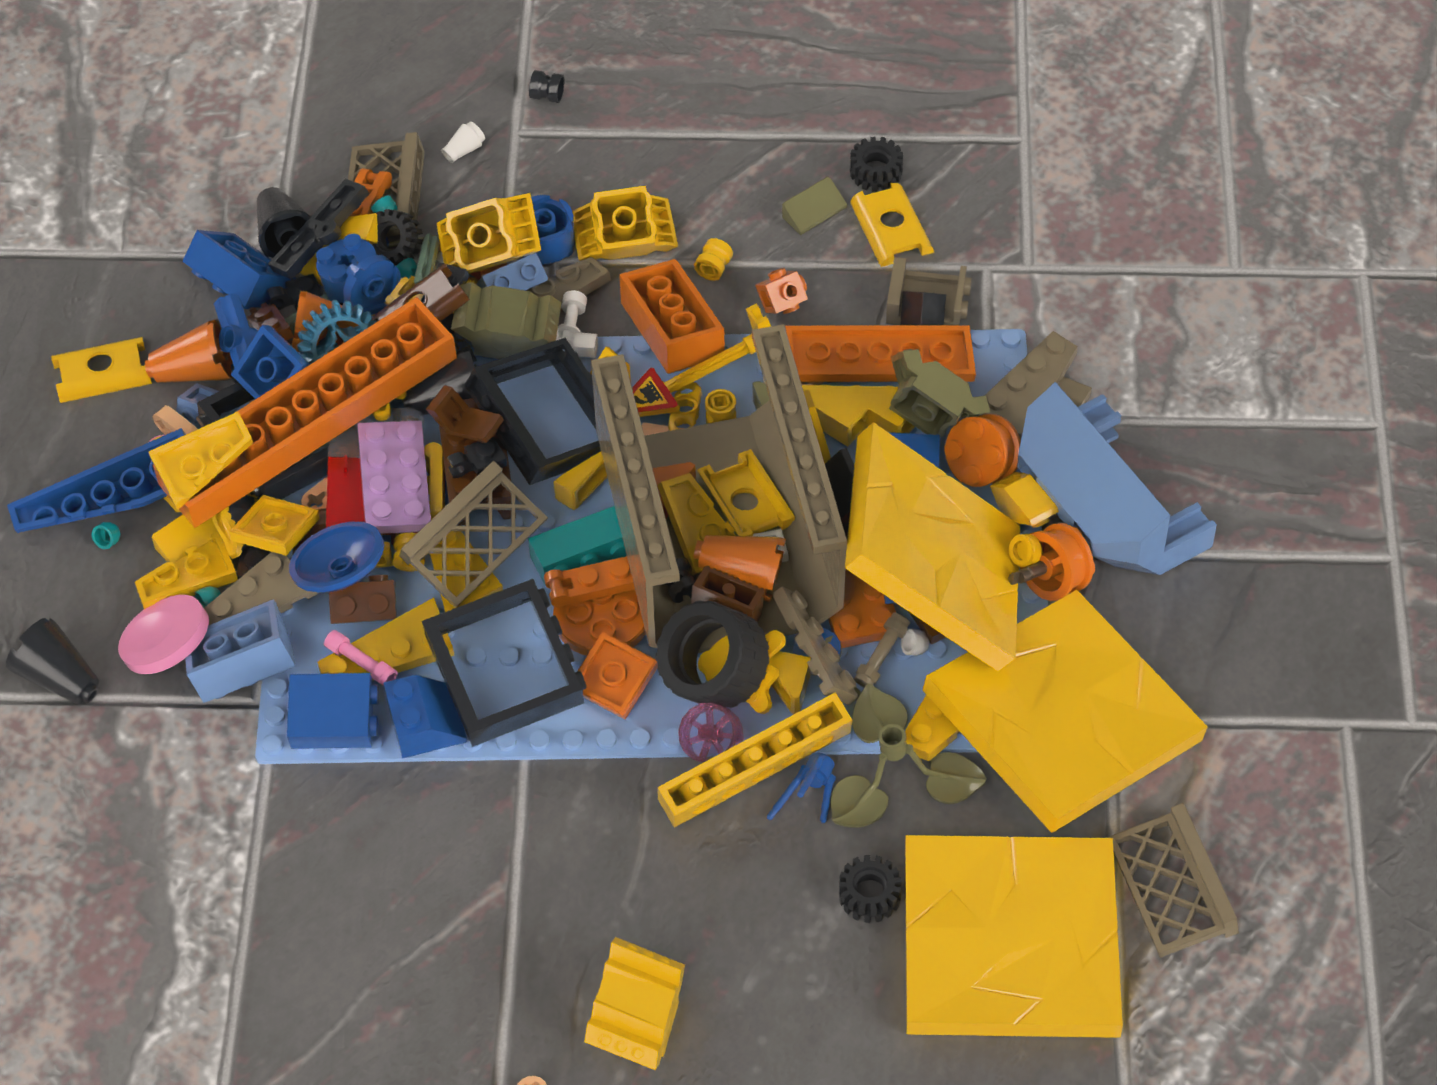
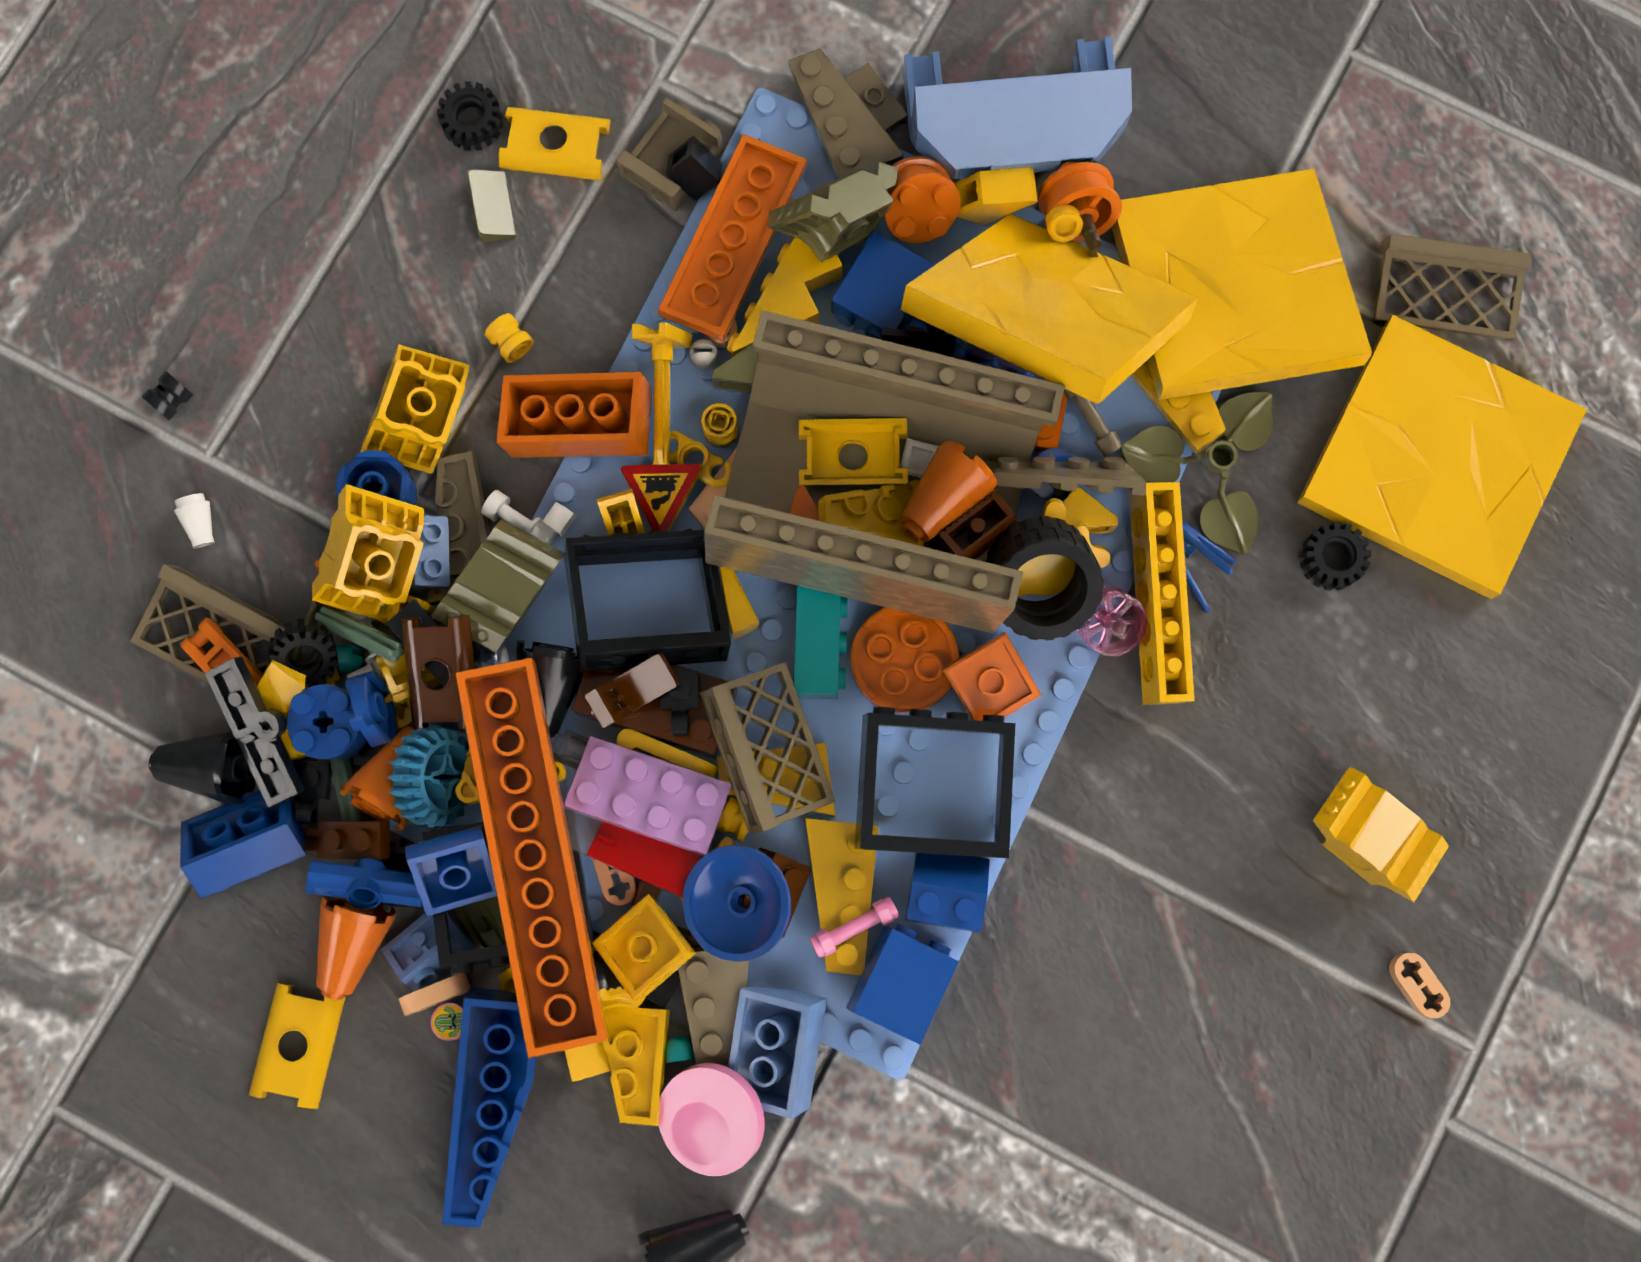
camera: 65 degrees left, 25 degrees up
teal hinge [92,522,121,549] -> none
yellow wing [148,412,253,510] -> none
teal hinge [371,195,398,218] -> none
orange plate [544,556,635,607] -> none
orange brick [755,268,808,314] -> none

